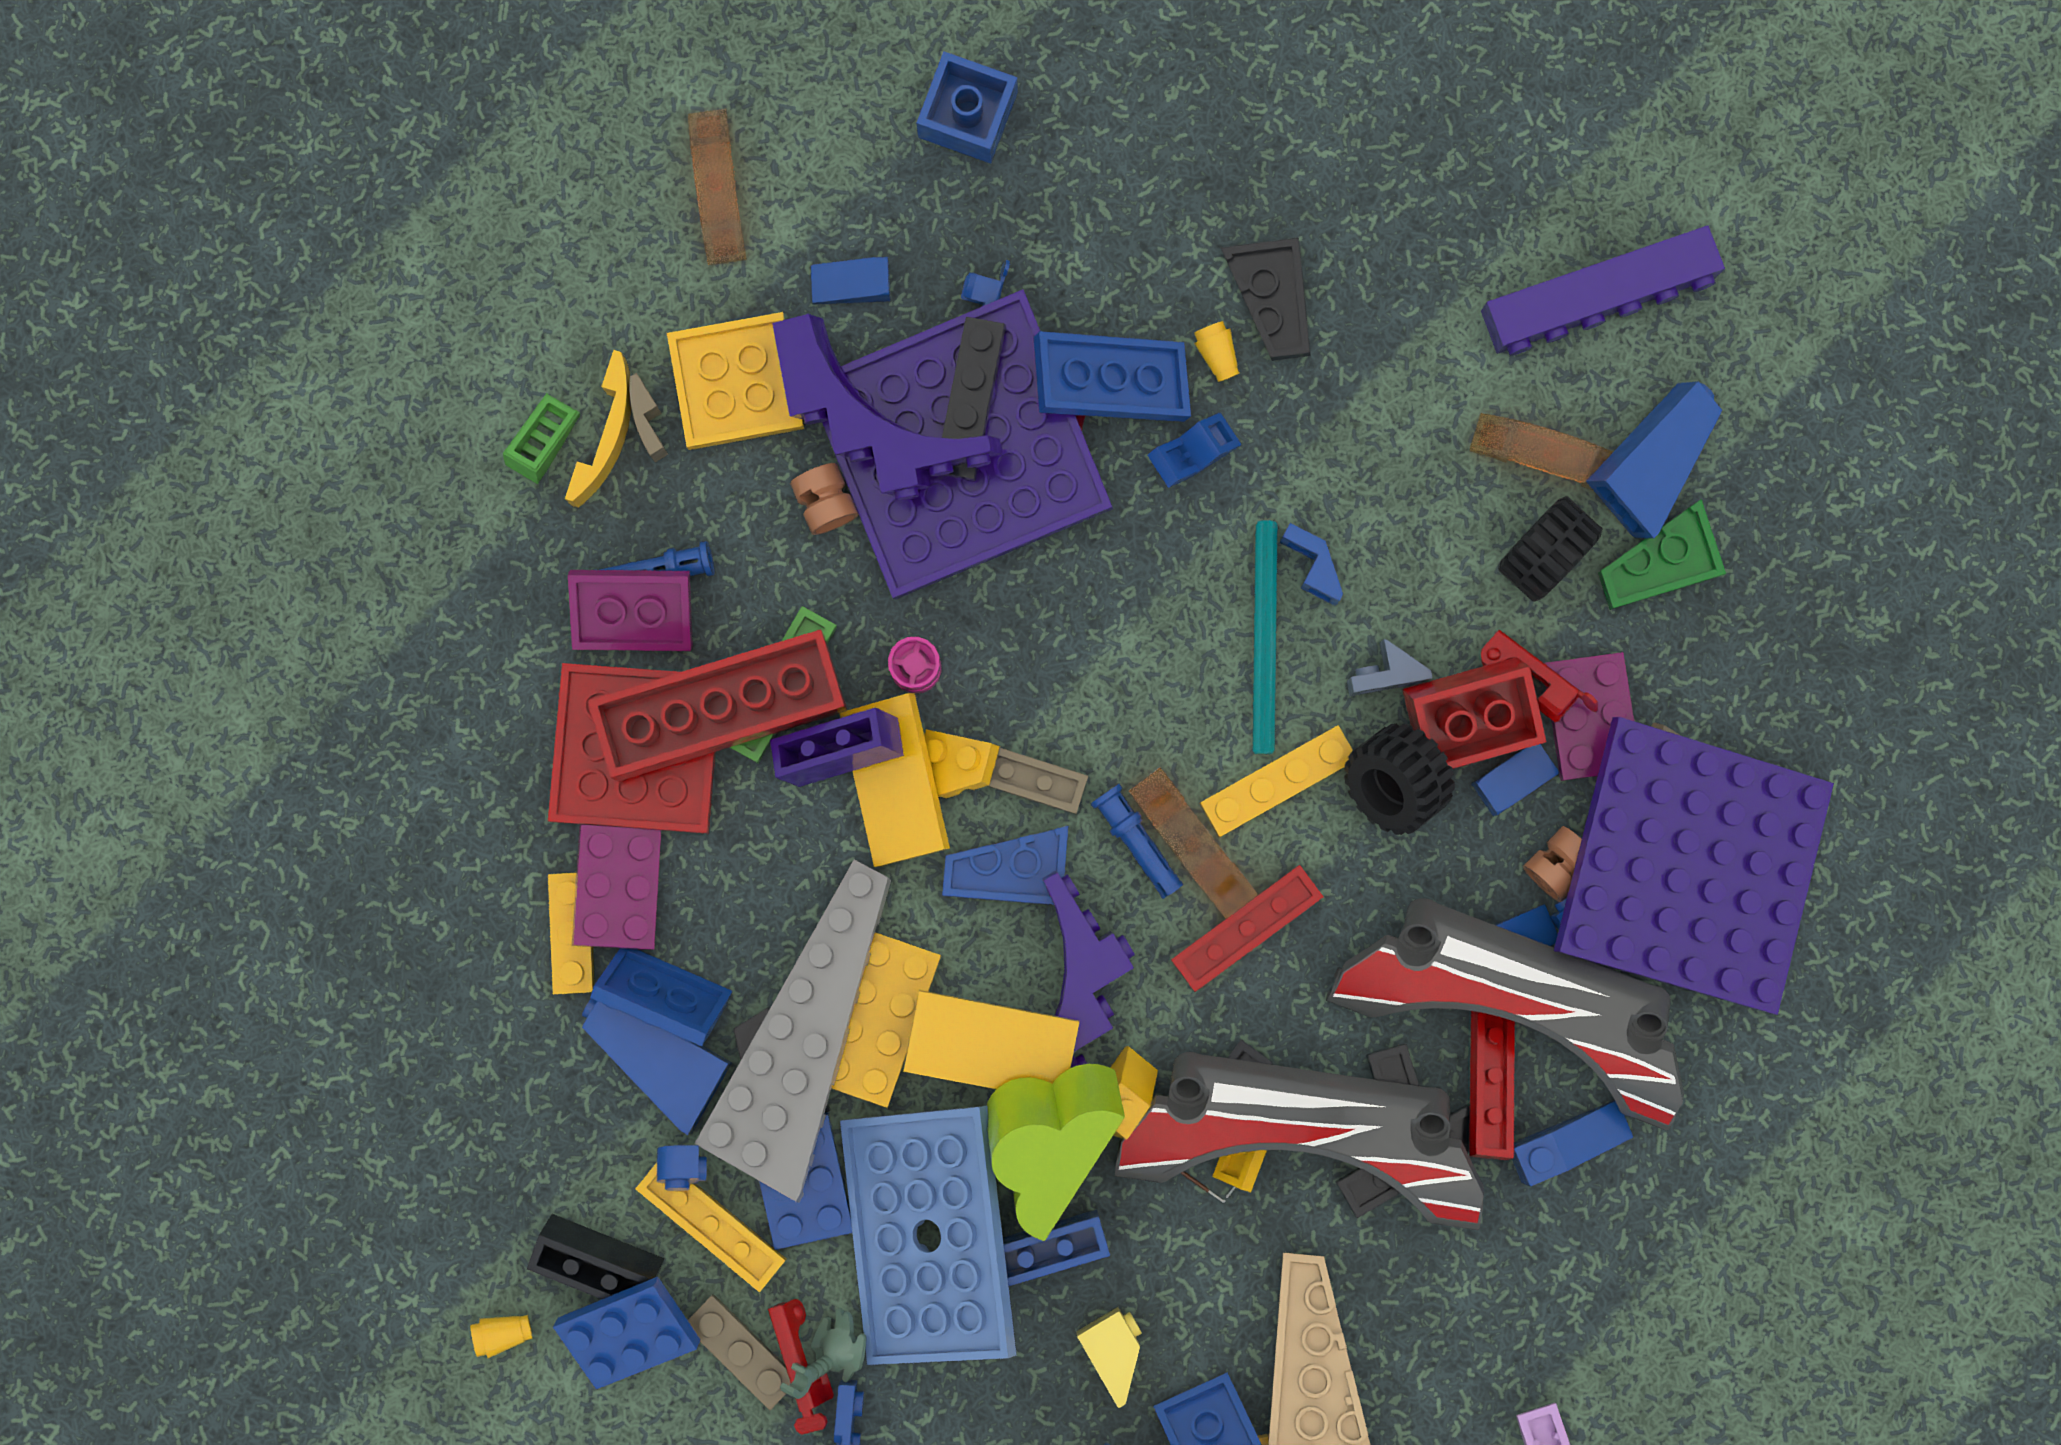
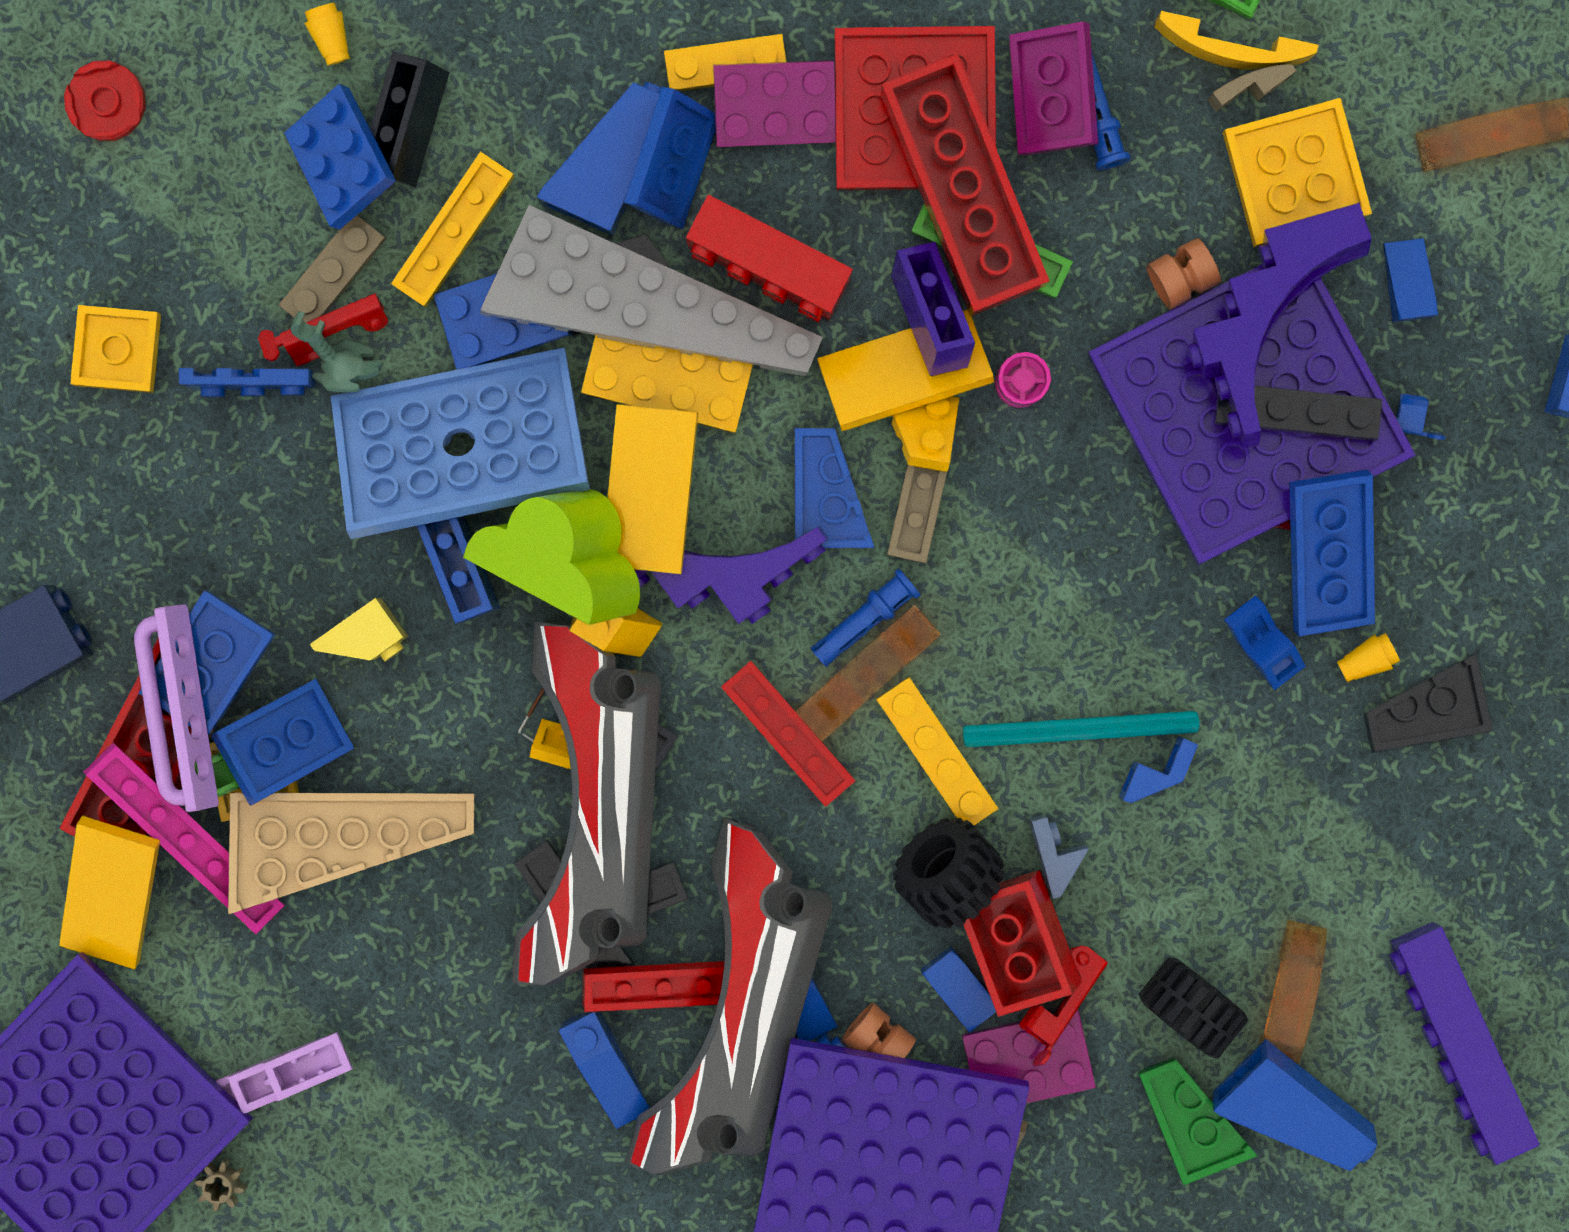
camera: 85 degrees right, 5 degrees up
blue plate [657,1145,707,1191] -> none
none -> red brick [686,195,853,323]

